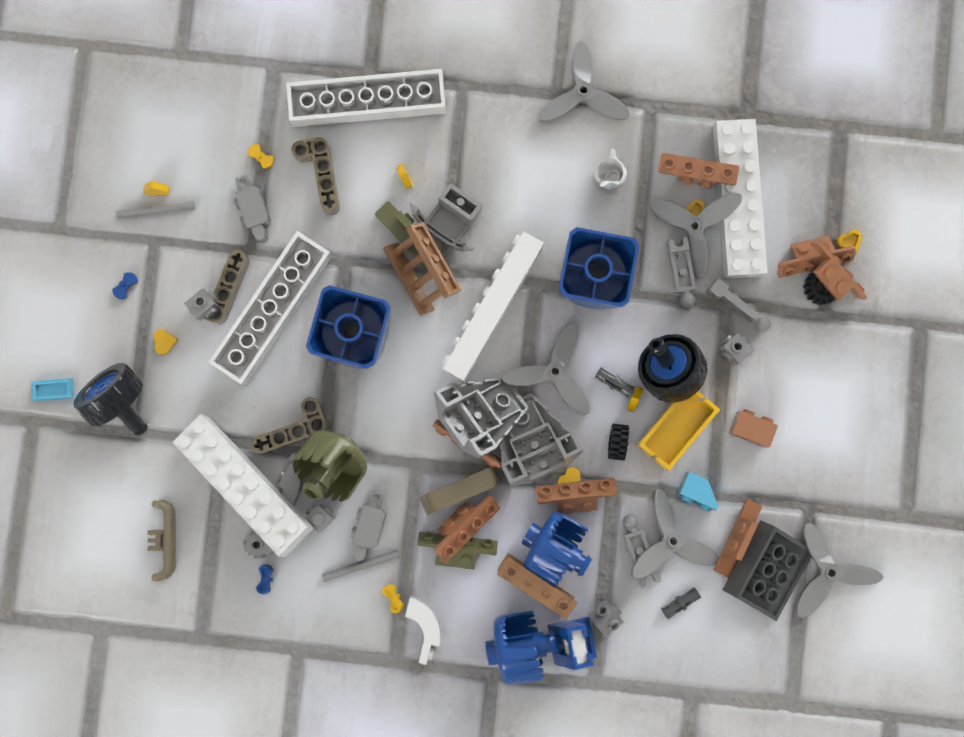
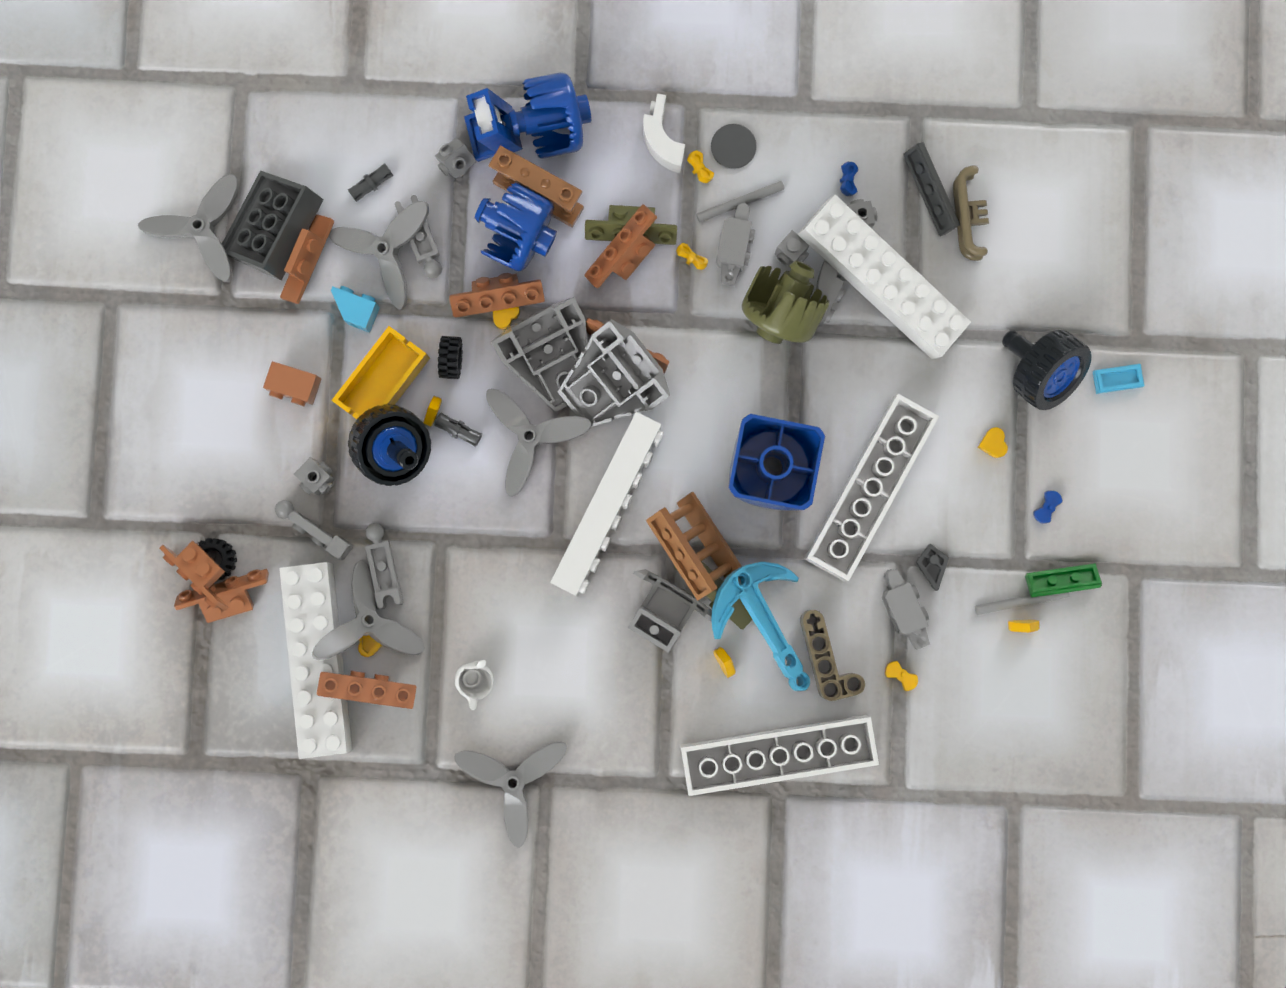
camera: 175 degrees right, 0 degrees up
light grey brick [184,288,219,321] -> none
dark tan beam [188,250,250,324] -> none
dark tan beam [251,397,328,454] -> none
dark tan beam [419,467,501,515] -> none
blue piece [559,227,639,309] -> none
yellow tile [836,230,862,254] -> none
none -> yellow piece [676,243,708,270]
none -> dark grey piece [711,124,756,169]
none -> medium azure piece [711,562,810,691]
none -> dark grey tile [903,142,960,236]
none -> dark grey piece [916,544,949,591]
none -> green tile [1025,563,1102,598]

